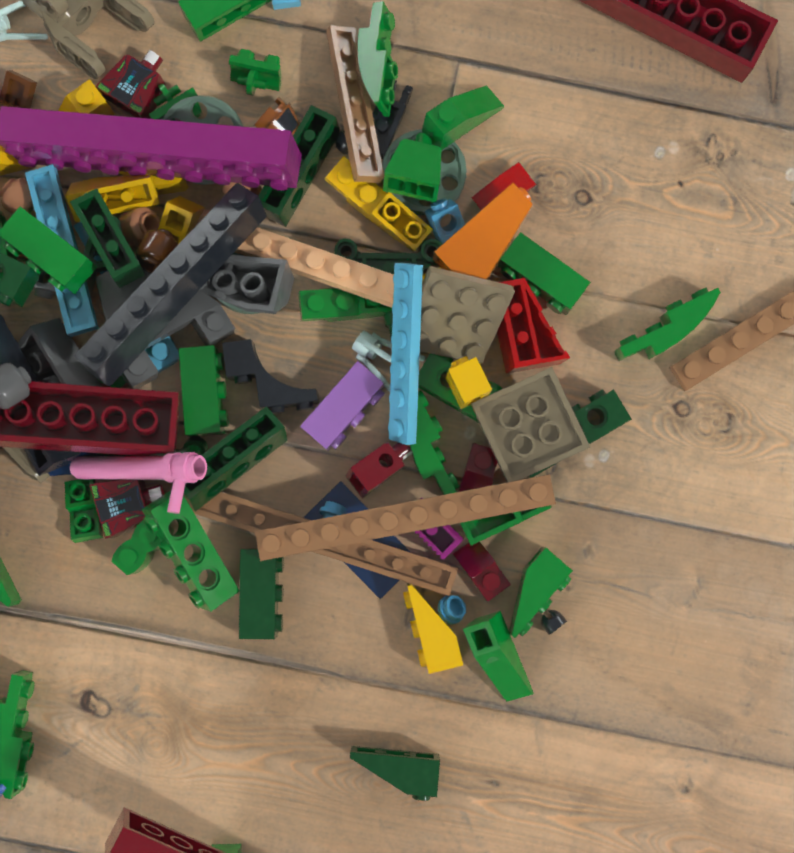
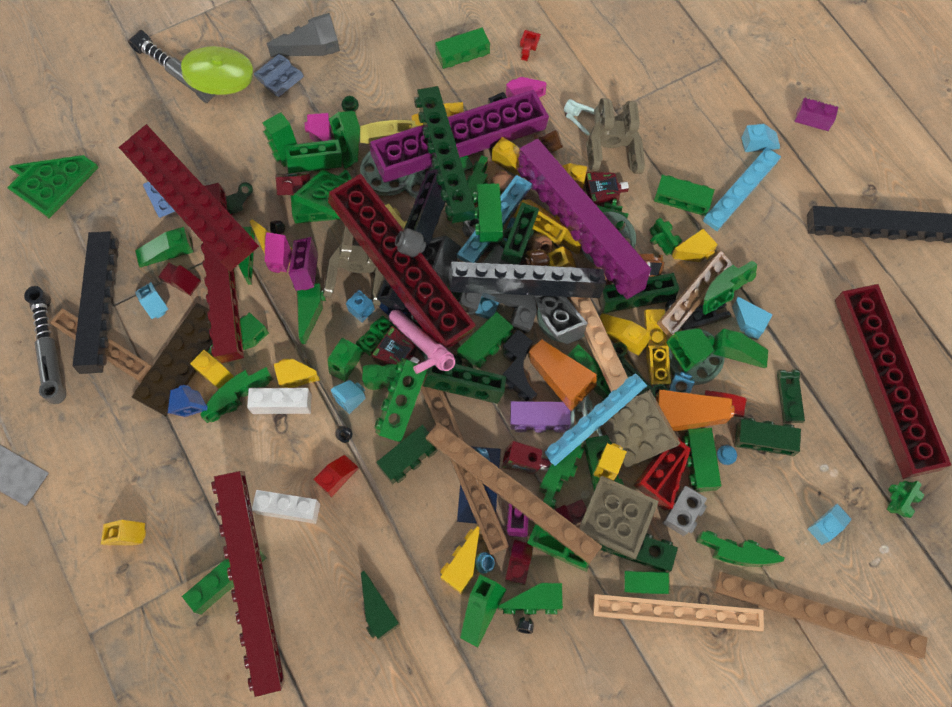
camera: 50 degrees right, 15 degrees down
none -> white brick [247,388,312,414]
none -> white brick [252,490,320,524]
none -> yellow slope [274,359,320,388]
none -> red slope [313,455,359,498]
none -> green torso [327,338,364,382]
none -> medium azure slope [331,380,366,414]
none -> black hinge [335,426,353,443]
none -> dark azure brick [346,290,375,323]
none -> orange slope [529,339,597,411]
none -> light nougat plate [593,594,764,632]
none -> yellow slope [599,313,649,356]
none -> green slope [625,570,670,594]
none -> light grey brick [662,486,707,536]
none -> yellow slope [672,229,718,262]
none -> dark azure plate [717,445,737,465]
none -> medium azure slope [732,297,773,340]
none -> dark green brick [735,418,801,456]
none -> dark green plate [777,369,805,423]
none -> medium azure slope [808,504,852,545]
none -> green hips [887,481,925,518]

